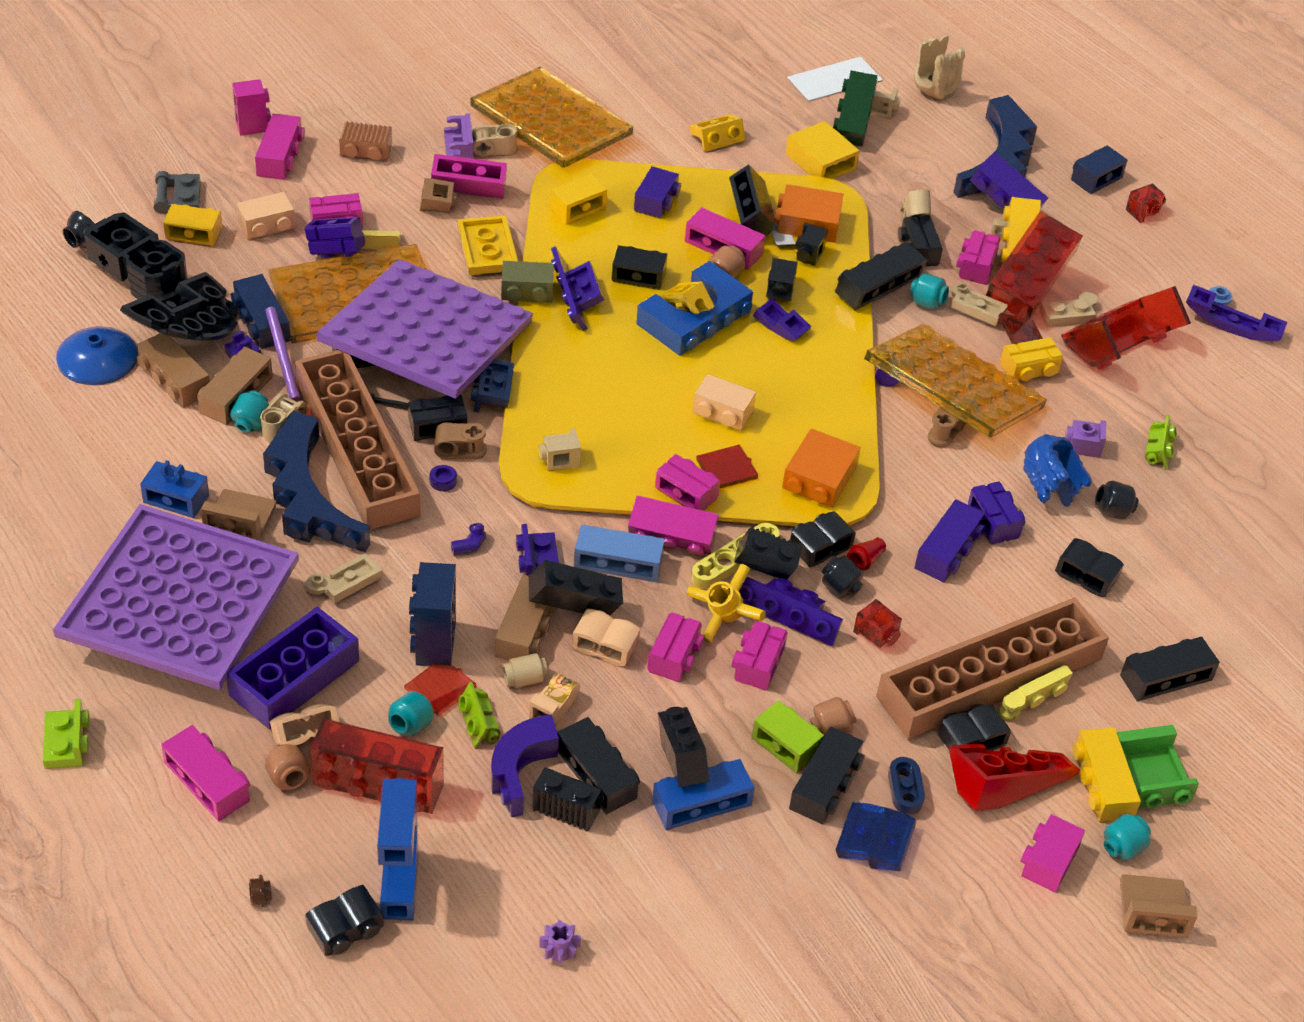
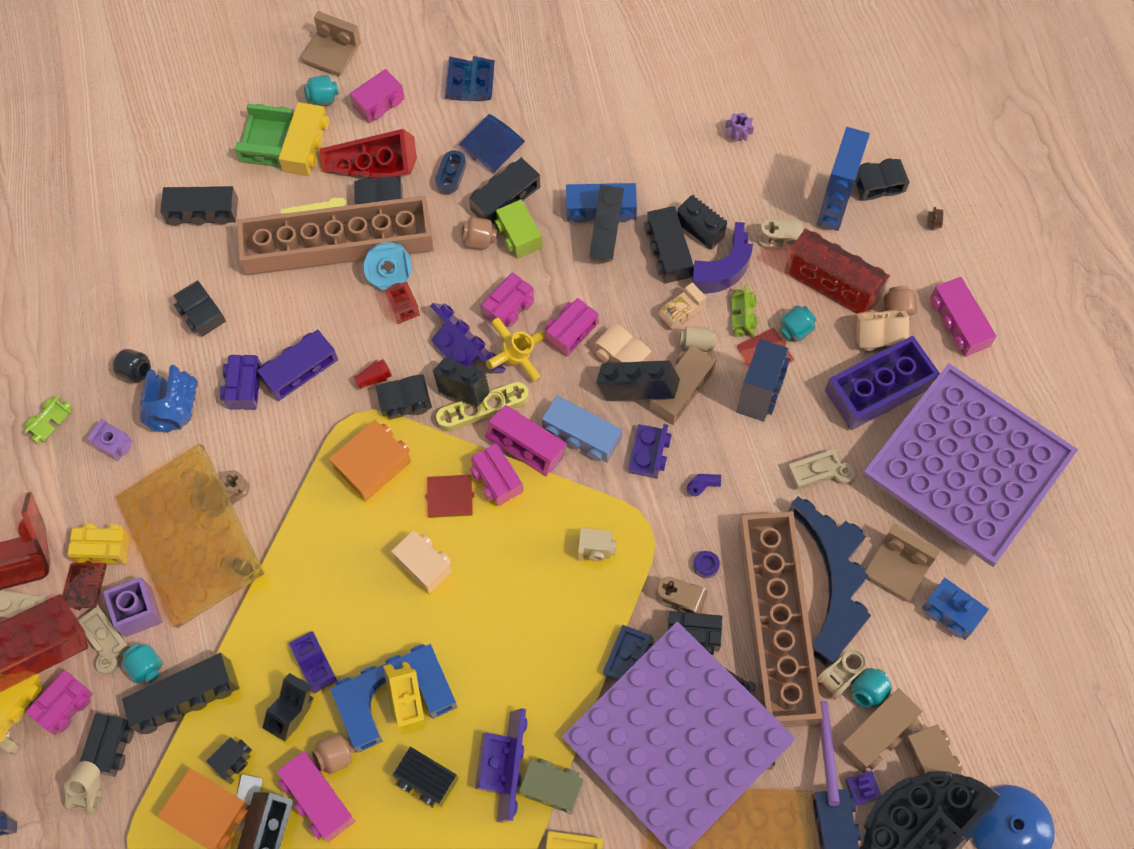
camera: 155 degrees left, 20 degrees up
lime bracket [43,699,90,769] -> none
black head [821,556,864,598] -> none
none -> medium lavender head [103,577,163,637]
none -> medium azure plate [364,242,412,291]
none -> clear blue slope [444,56,495,101]
none -> tan piece [757,218,804,251]

